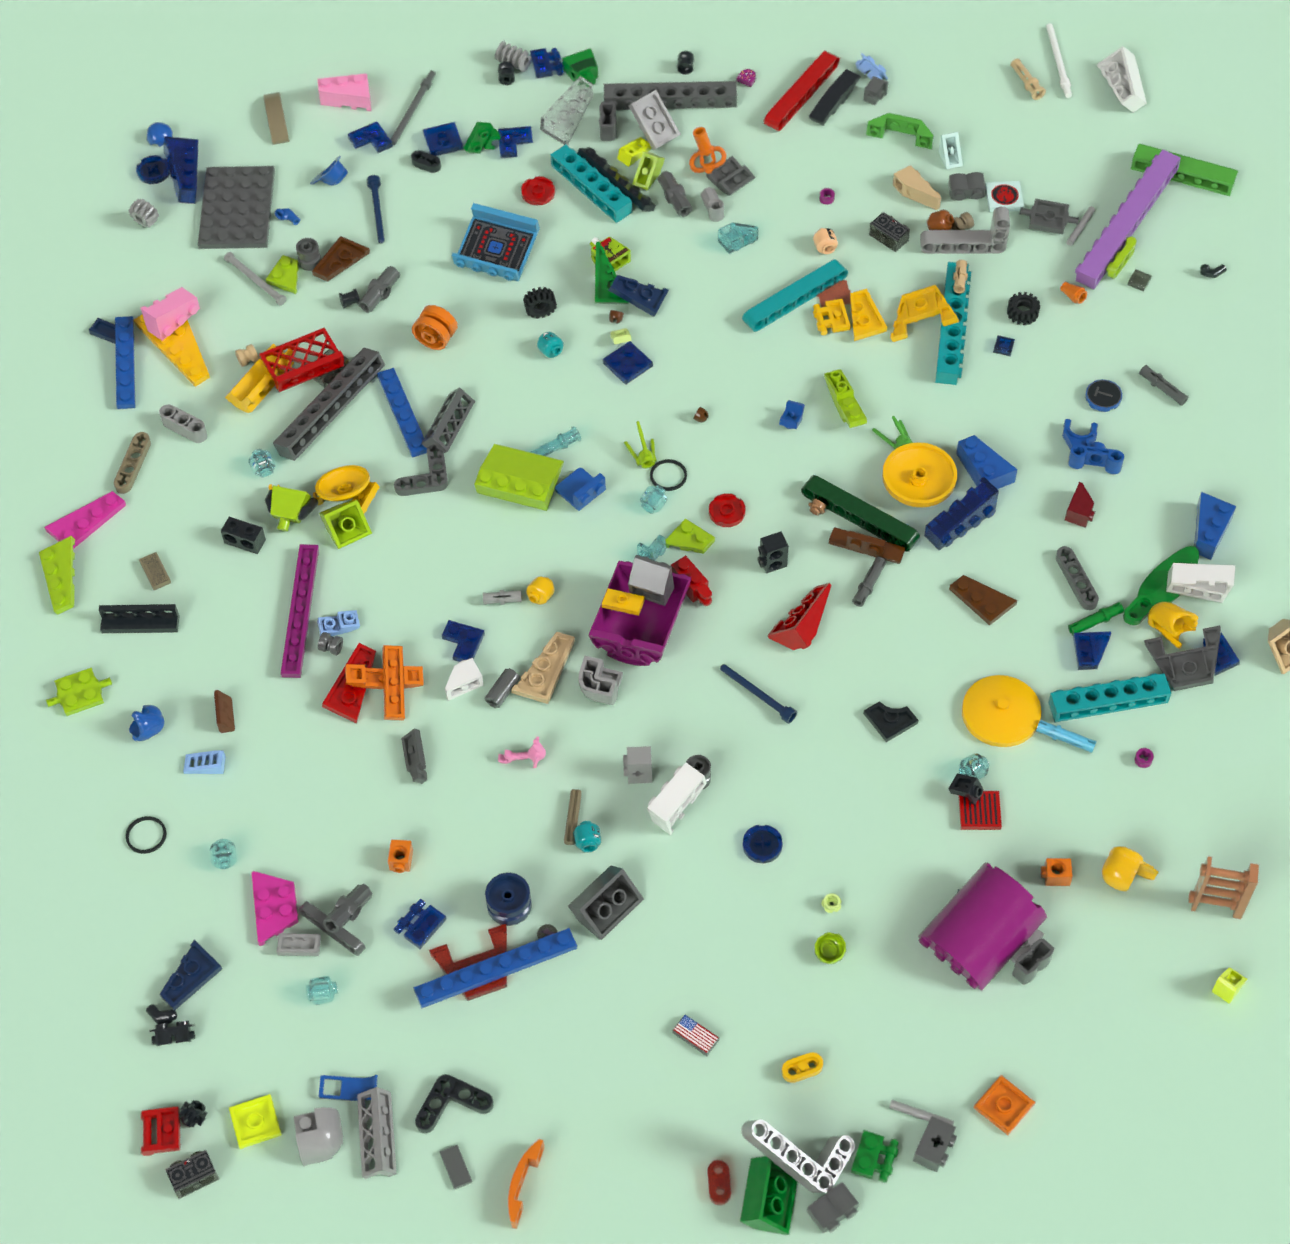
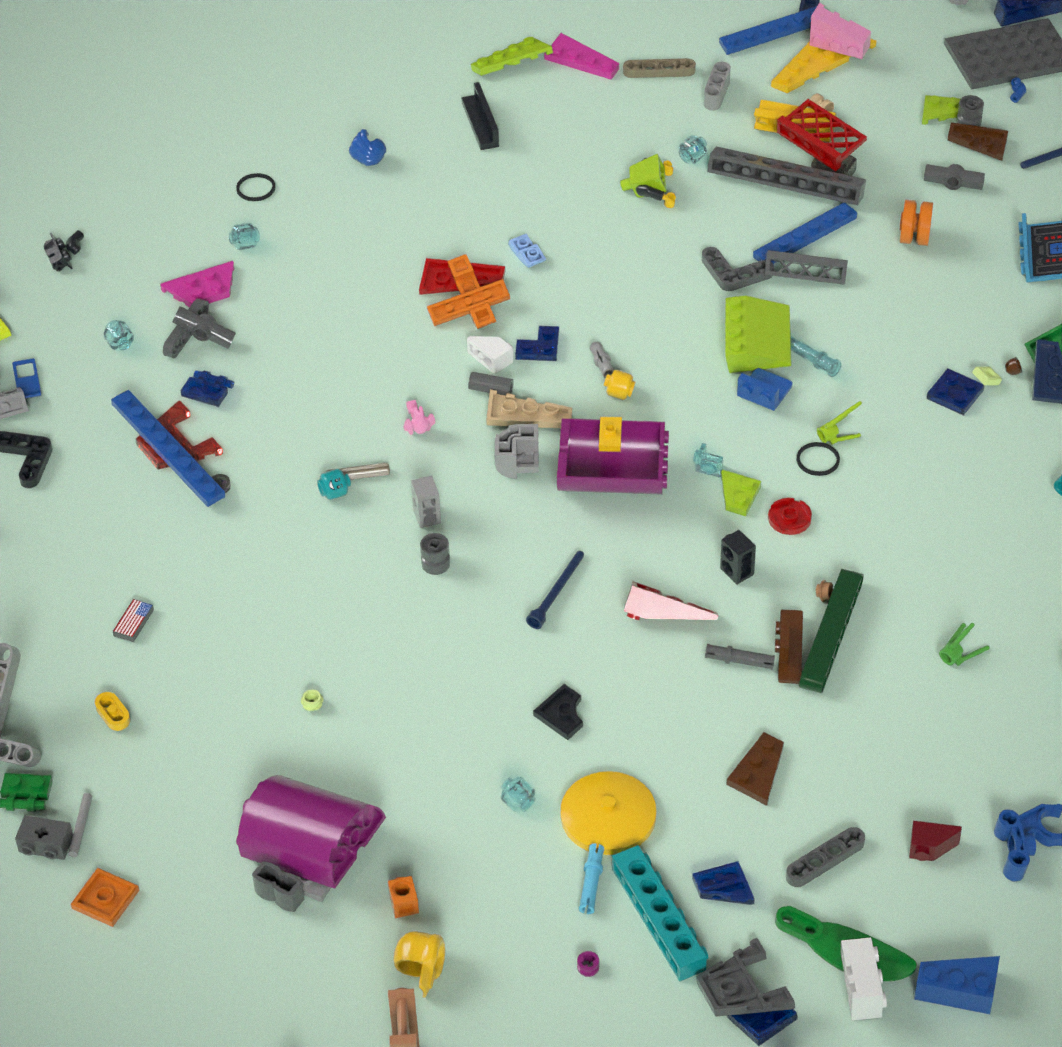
camera: 75 degrees right, 10 degrees down
lime plate [46,667,112,716] -> none
dark tan tile [139,552,171,590] -> none
dark blue wing [160,939,222,1010] -> none
light blue slope [183,750,226,774] -> none
copper slope [214,690,235,733] -> none
black brick [221,516,266,554] -> none
light grey bar [224,252,286,305] -> none
light grey plate [277,933,321,956] -> none
magenta plate [280,544,319,678] -> none
yellow dish [315,465,370,502] -> none
dark grey wheel [318,632,343,656] -> none
lime slope [319,499,372,549] -> none
black bush [339,288,360,309] -> none
yellow plate [352,482,380,513] -> none
orange brick [388,839,413,873] -> none
dark grey hinge [401,728,427,784] -> none
dark blue wheel [485,872,532,926] -> none
black tyre [523,287,557,319] -> none
teal head [537,332,564,358] -> none
dark grey slope [568,865,644,940] -> none
slope [628,555,674,606] -> none
clear light blue head [640,485,668,514] -> none
white wedge [648,763,707,835] -> none
red hinge [671,555,712,606] -> none
reddish brown hinge [693,407,709,423] -> none
clear blue tile [742,825,783,864] -> none
blue bracket [779,400,805,429] -> none
lime hair [814,932,846,964] -> none
lime slope [824,369,867,428] -> none
yellow dish [882,443,957,507] -> none
clear blue wedge [924,477,999,550] -> none
black bracket [948,773,984,805] -> none
blue wedge [956,435,1018,495] -> none
red tile [958,791,1002,830] -> none
green pin [1068,602,1124,636] -> none
yellow hair [1148,602,1198,649] -> none

